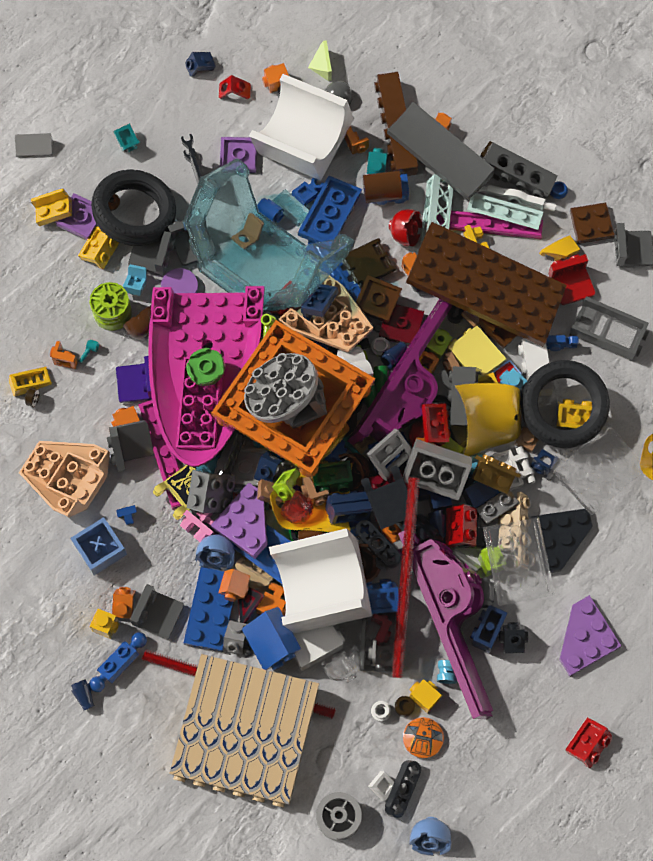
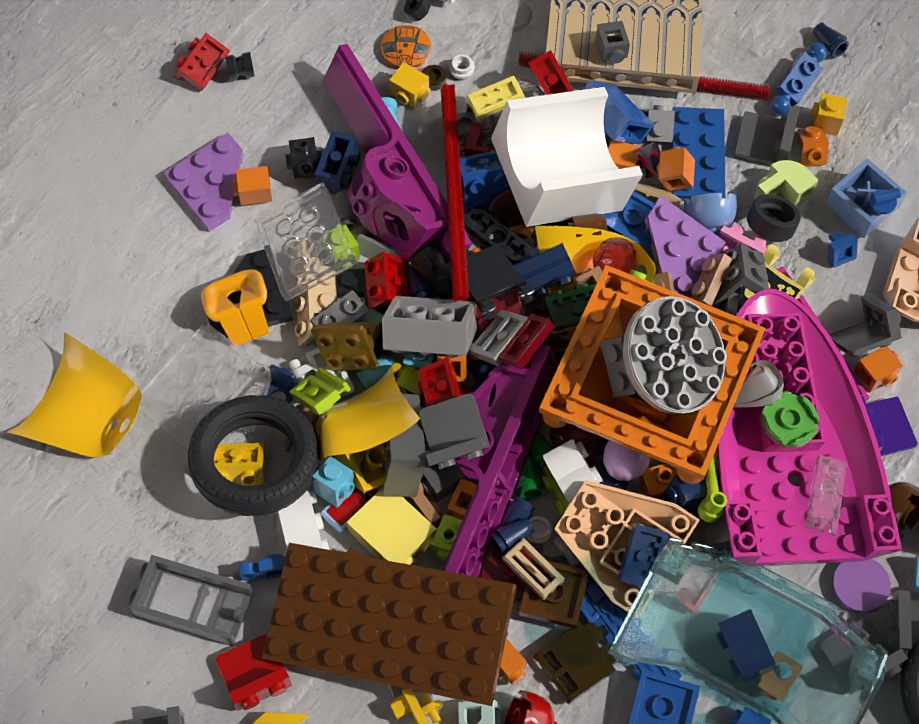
camera: 170 degrees right, 5 degrees down
none -> light orange piece [201,269,270,347]
none -> black wheel [225,52,255,81]
none -> orange brick [232,166,272,206]
none -> lime plate [289,367,351,415]
none -> dark grey bracket [419,394,490,470]
none -> light yellow plate [466,75,525,121]
none -> dark blue cone [490,517,535,556]
none -> dark red plate [498,314,555,370]
none -> tan tile [502,538,565,601]
none -> red slope [529,50,574,95]
none -> dark grey brick [595,21,630,64]
none -> medium nougat plate [690,254,732,306]
none -> dark blue brick [716,609,777,682]
none -> light grey piece [734,360,784,407]
none -> black tyre [747,194,801,242]
none -> yellowish green brick [754,160,819,206]
none -> clear hinge [806,455,847,536]
none -> blue plate [869,188,901,214]

